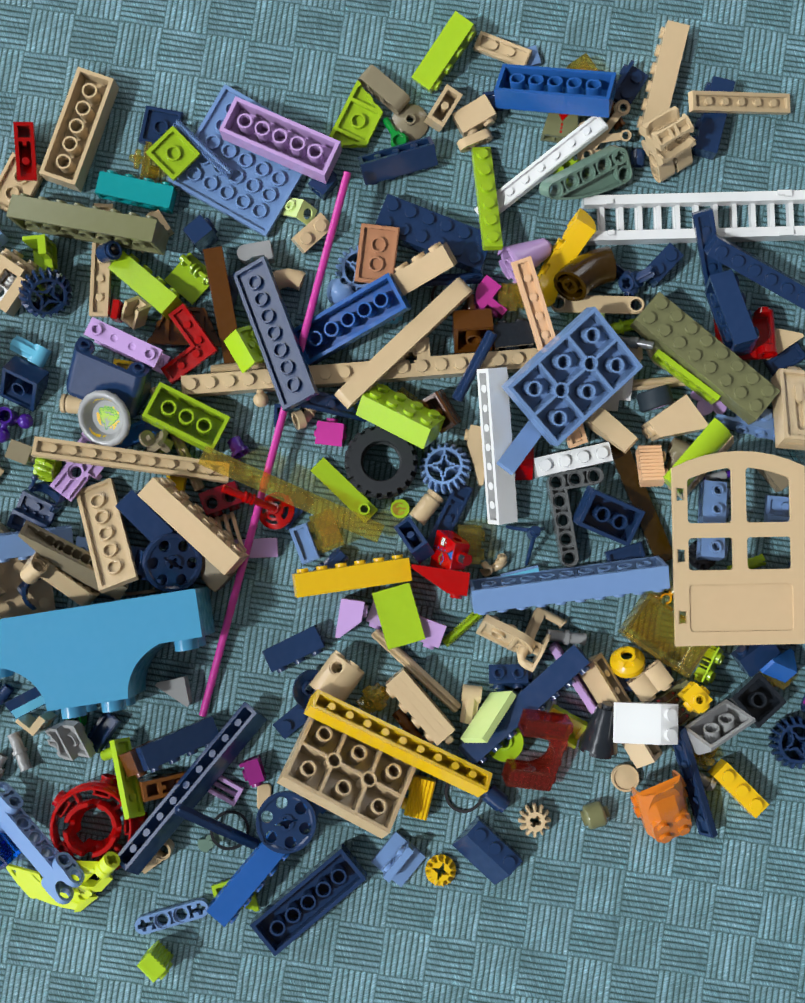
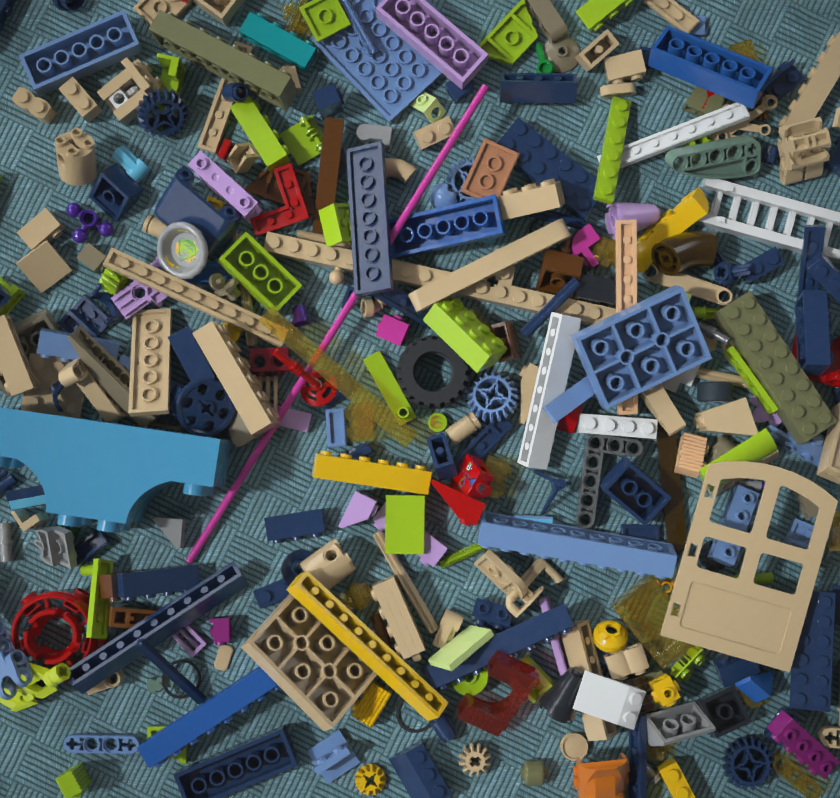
camera: 20 degrees right, 0 degrees up
dark blue wedge [256,791,317,854] -> none
tan arm [480,553,508,577] -> none
light grey pin [546,629,587,646] -> none

